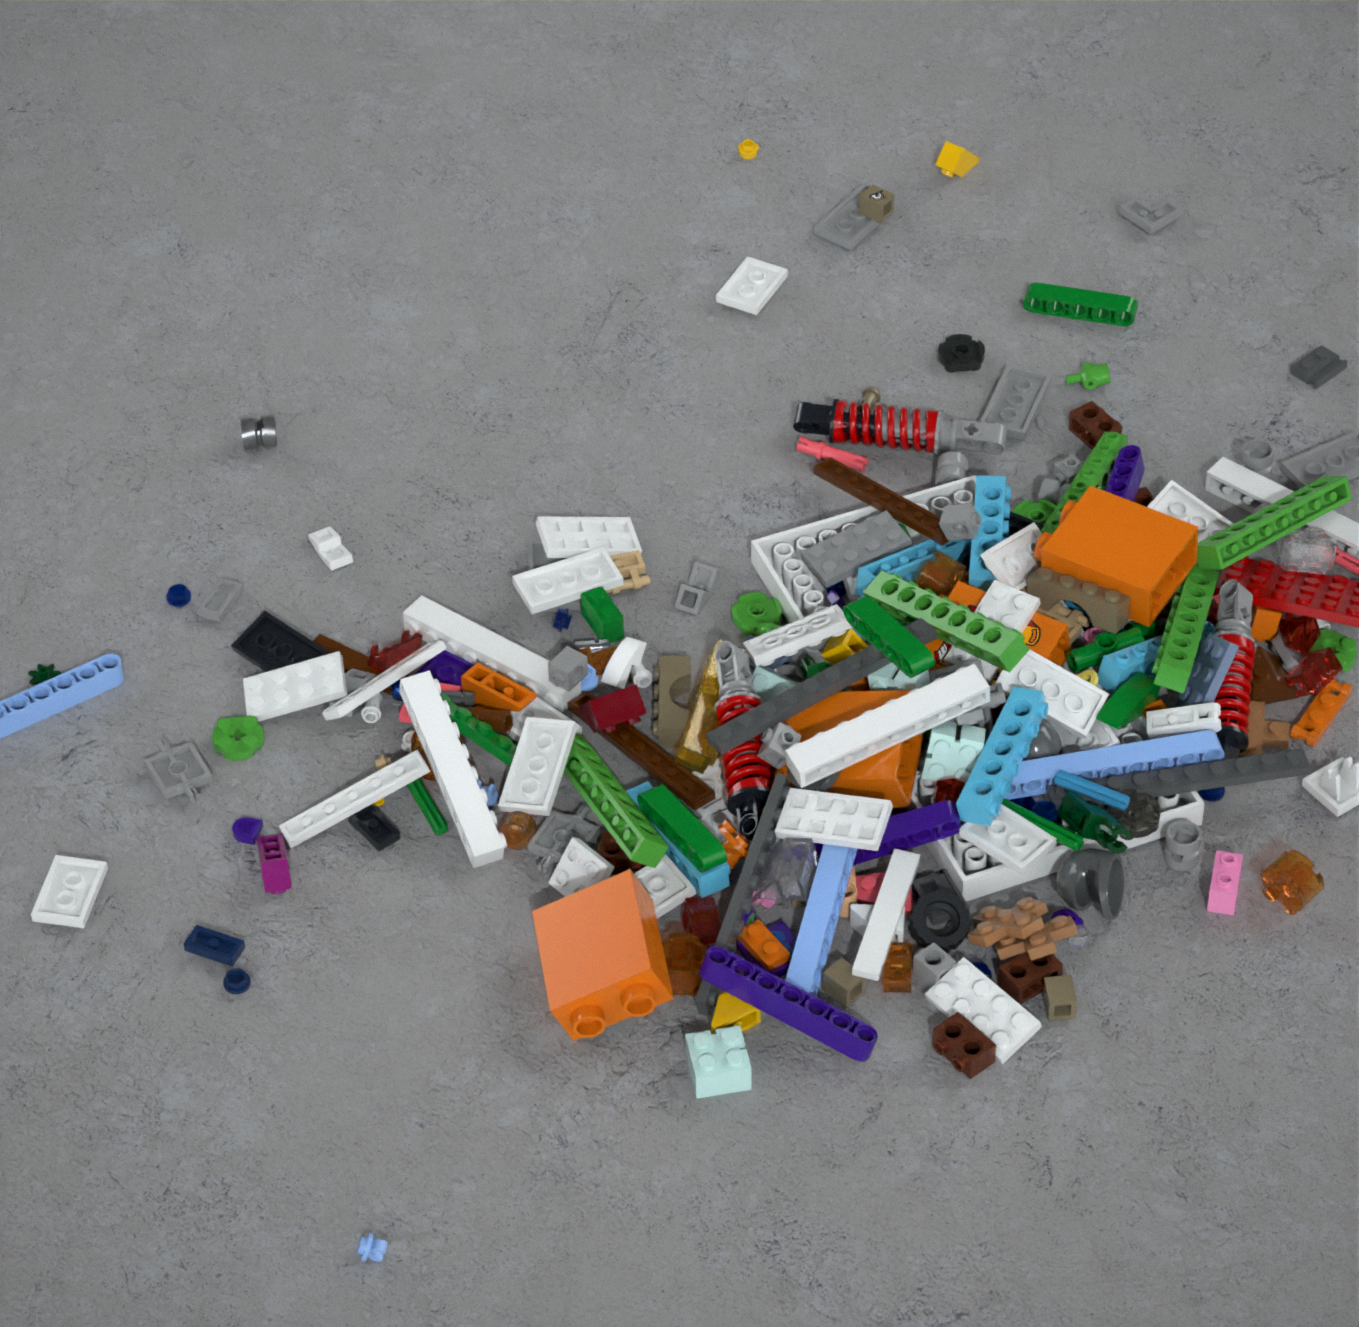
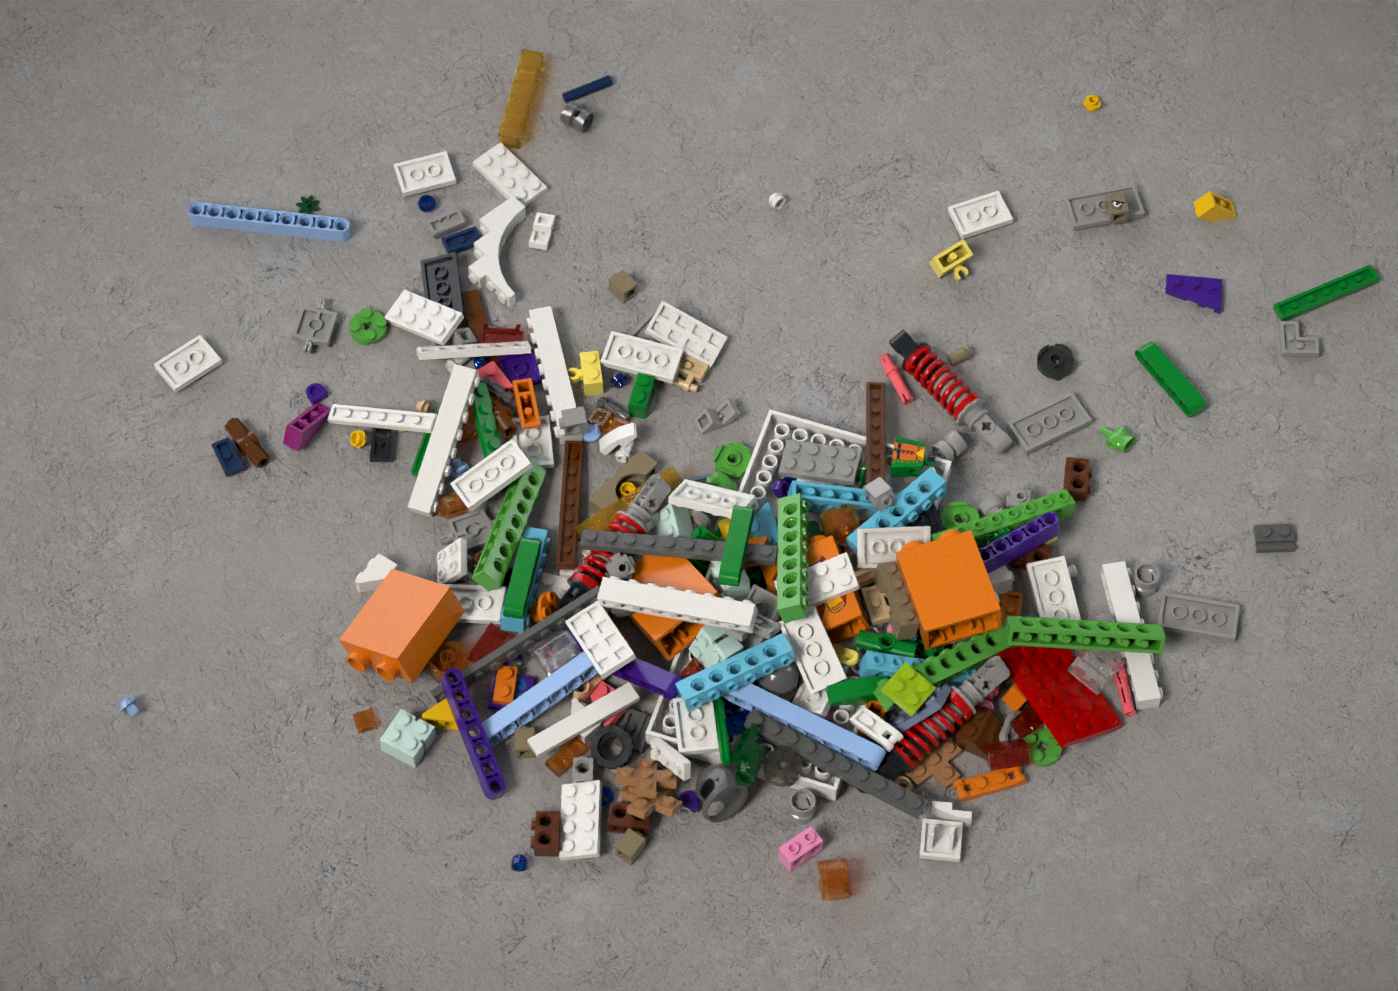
camera: 40 degrees right, 15 degrees up
dark blue plate [223,968,251,994] -> none
dark red slope [578,684,647,735] -> none
dark azure axle [1054,770,1130,811] -> none
none -> reddish brown piece [224,418,270,468]
none -> yellow plate [350,430,367,448]
none -> clear orange tile [353,708,377,734]
none -> white slope [355,553,398,593]
none -> white plate [394,151,456,197]
none -> dark blue plate [441,226,481,254]
none -> white arch [468,196,526,308]
none -> white plate [473,142,547,207]
none -> clear yellow brick [498,49,546,149]
none -> clear blue hinge [511,854,528,872]
none -> dark blue axle [562,75,613,103]
none -> light yellow brick [568,351,603,396]
none -> dark tan brick [609,270,638,304]
none -> yellow plate [618,482,637,500]
none -> white plate [650,737,691,781]
none -> white plate [769,193,786,210]
none -> lime plate [880,662,936,717]
none -> torso [890,436,936,477]
none -> light yellow brick [929,239,974,281]
none -> white slope [931,801,972,827]
none -> dark purple wing [1165,274,1222,314]
none -> green plate [1273,265,1380,321]

